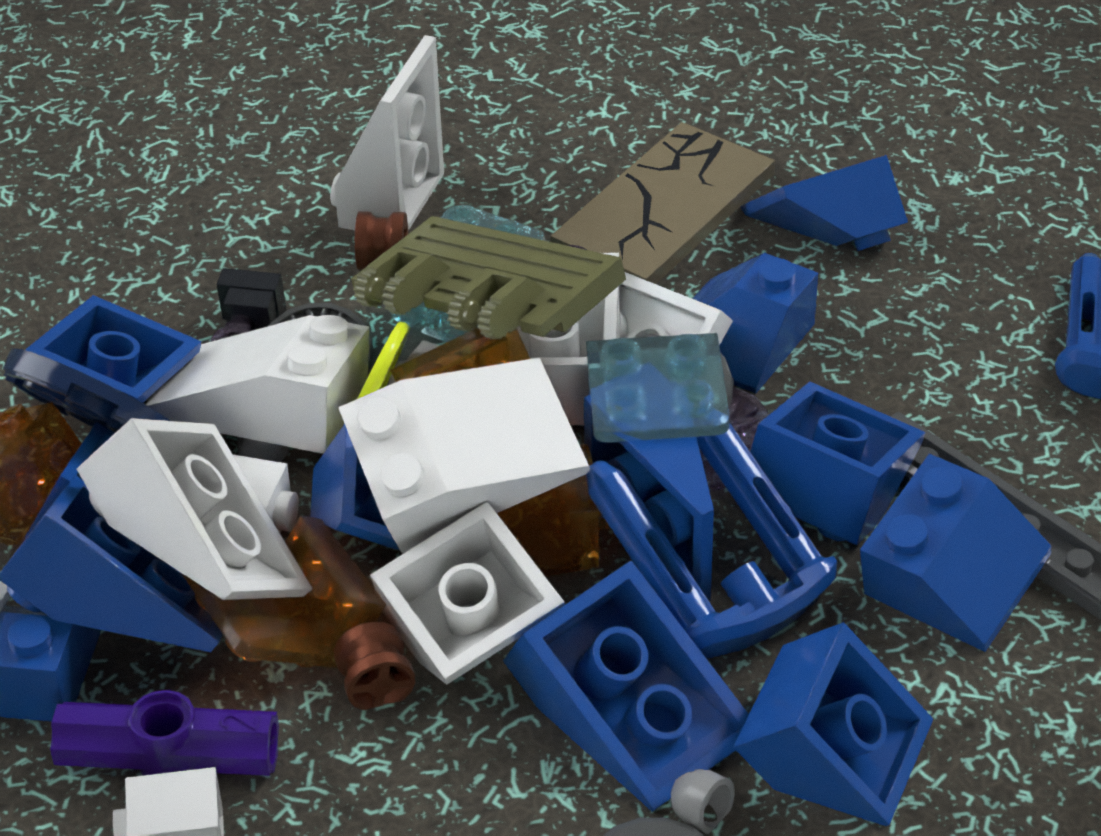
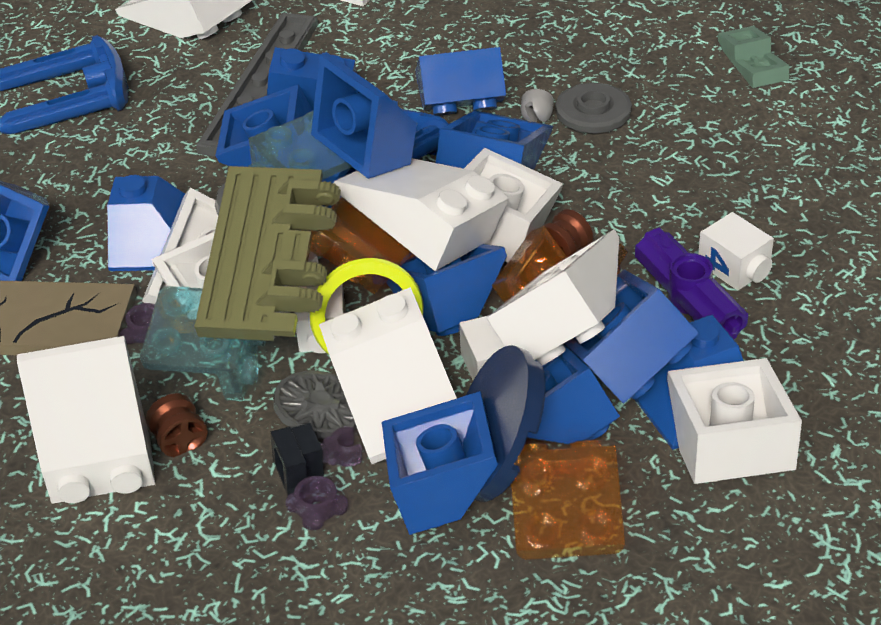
camera: 120 degrees left, 0 degrees up
none -> clear purple plate [286,476,348,530]
none -> blue slope [311,52,417,179]

